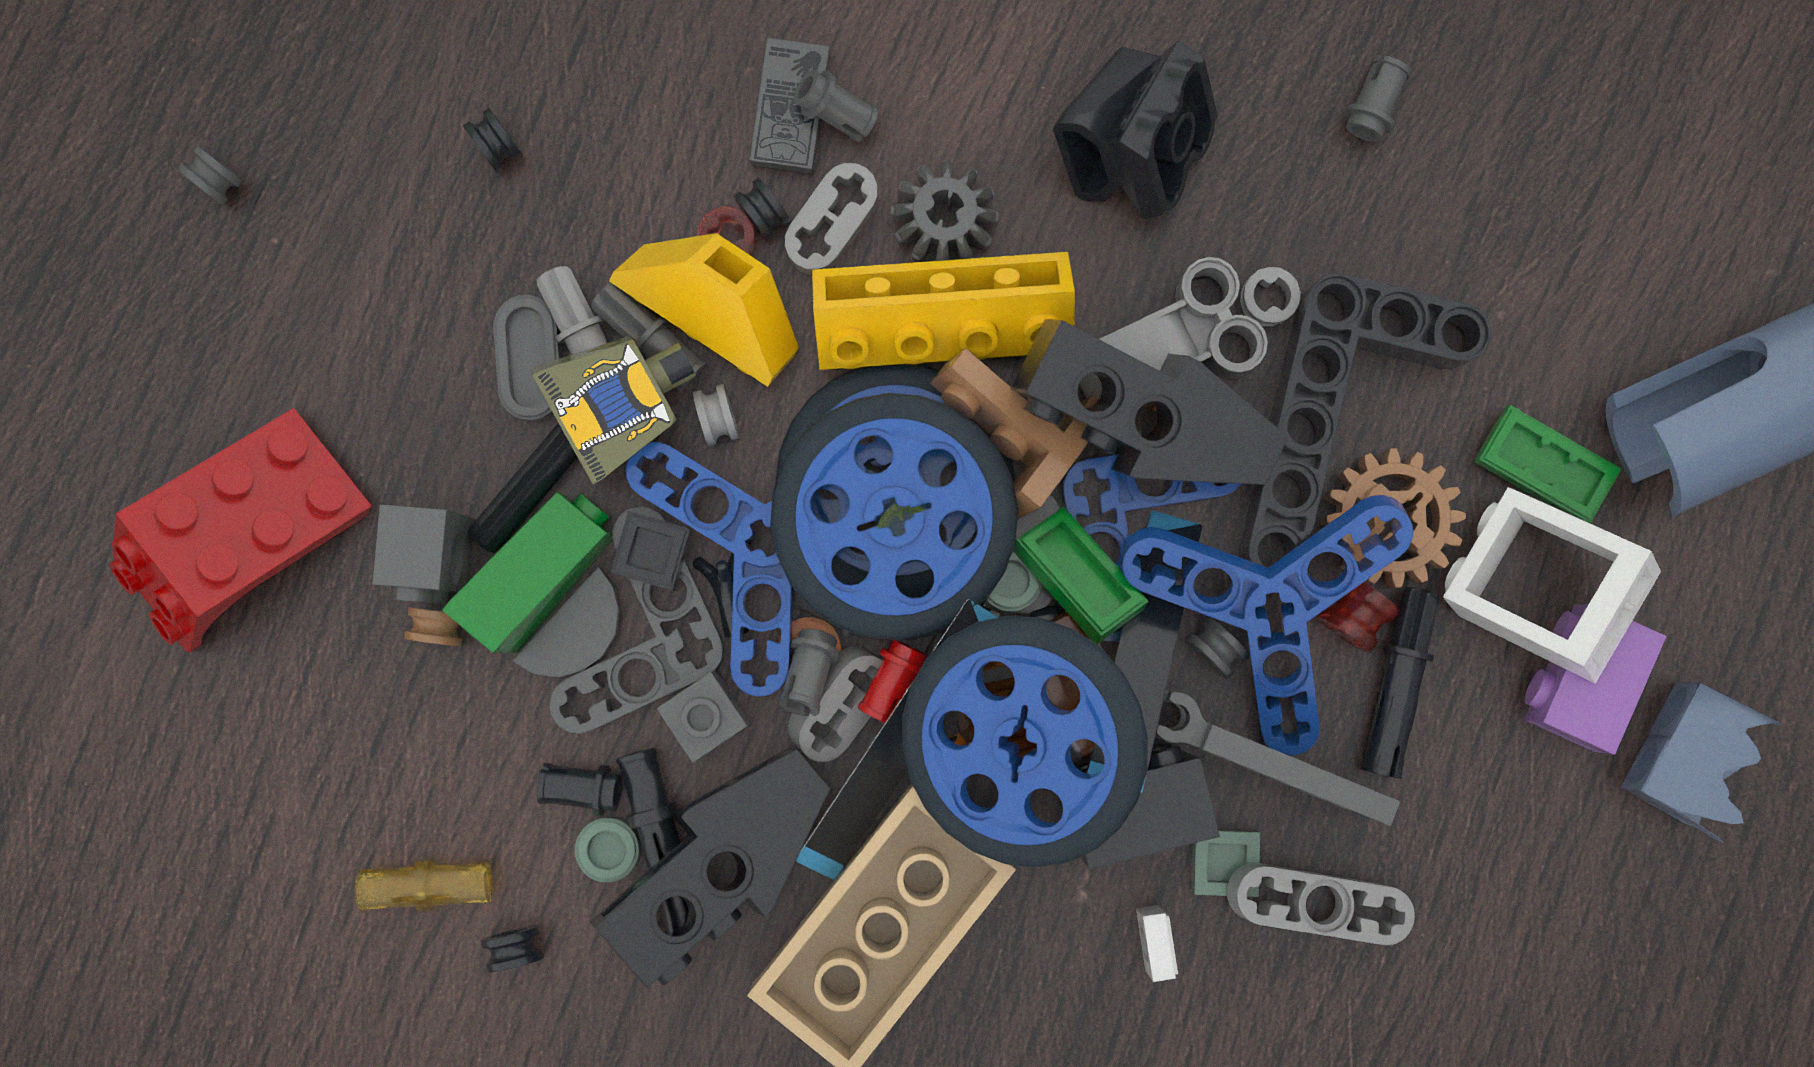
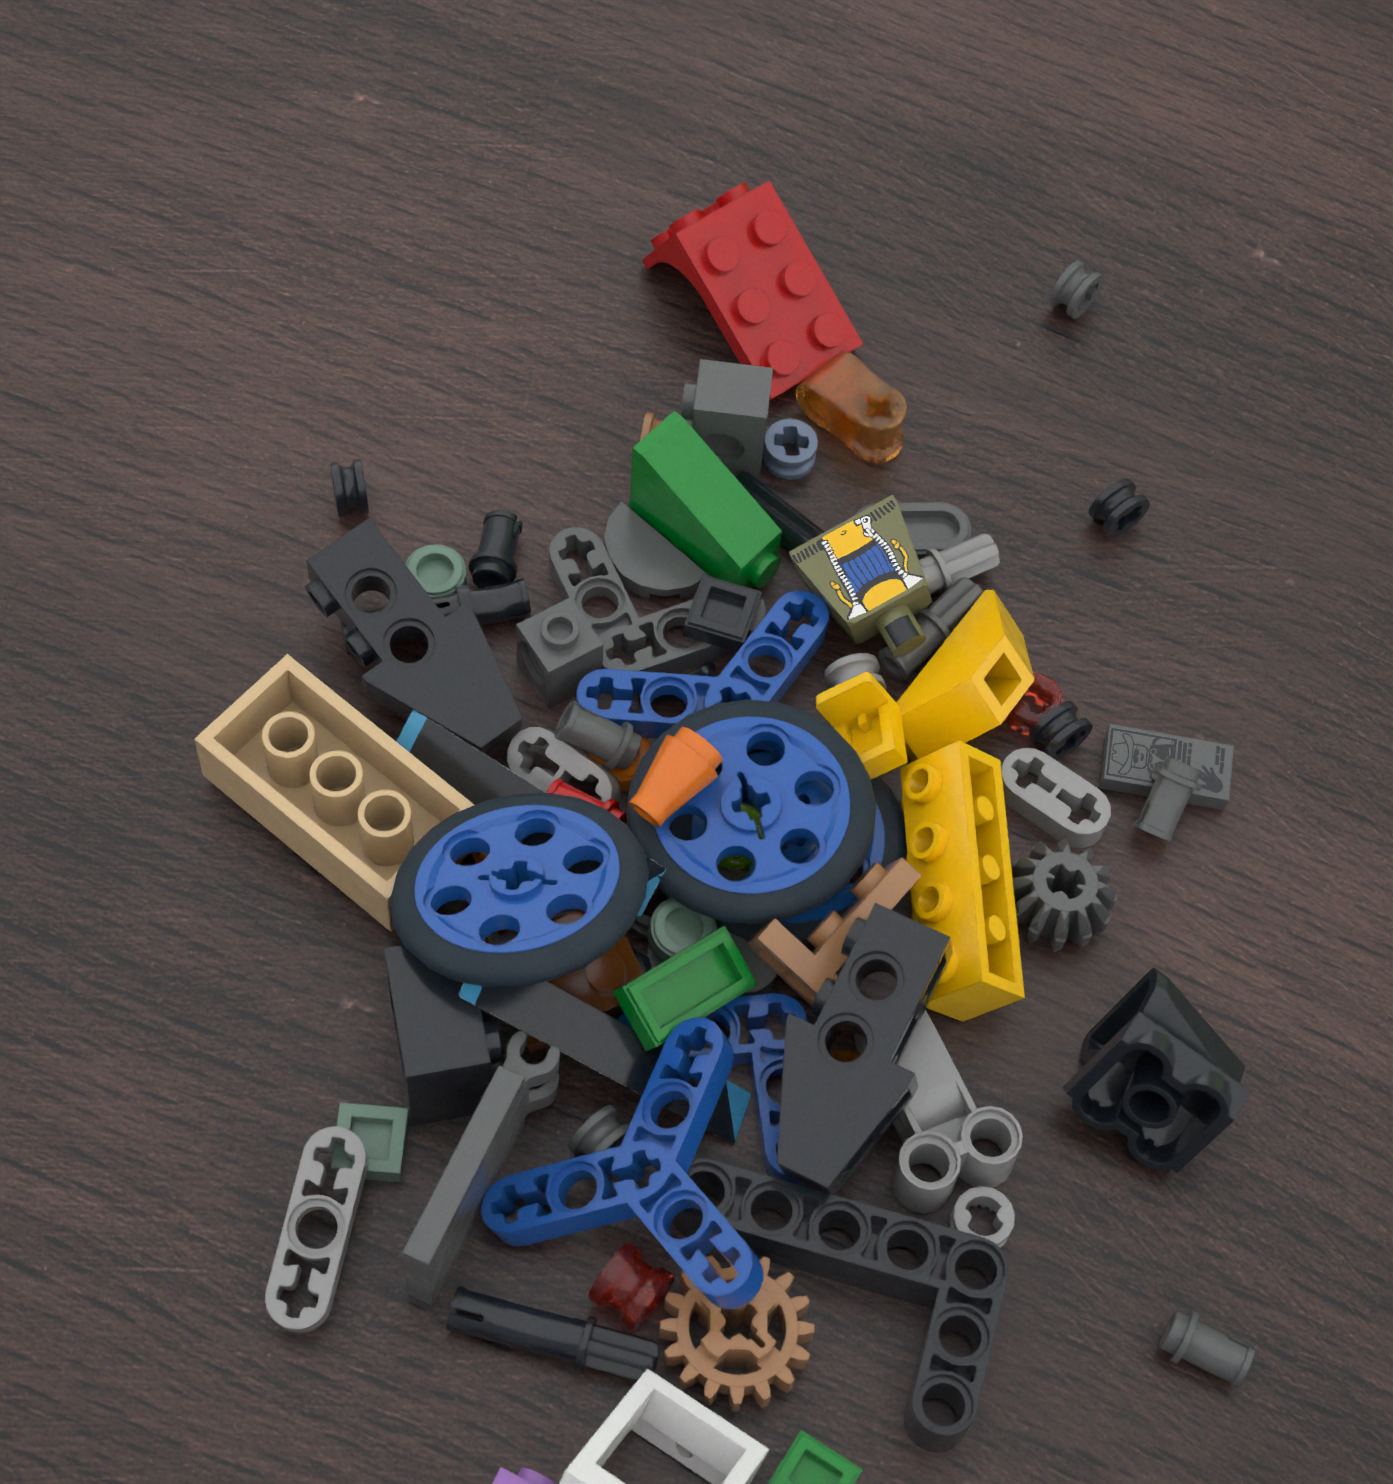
camera: 85 degrees right, 25 degrees down
clear yellow pin [355,860,493,912] -> none
white tile [1136,905,1178,982] -> none
none -> orange cone [629,727,723,828]
none -> sand blue bush [762,419,818,480]
none -> clear orange piece [795,351,907,463]
none -> yellow bracket [815,672,908,780]

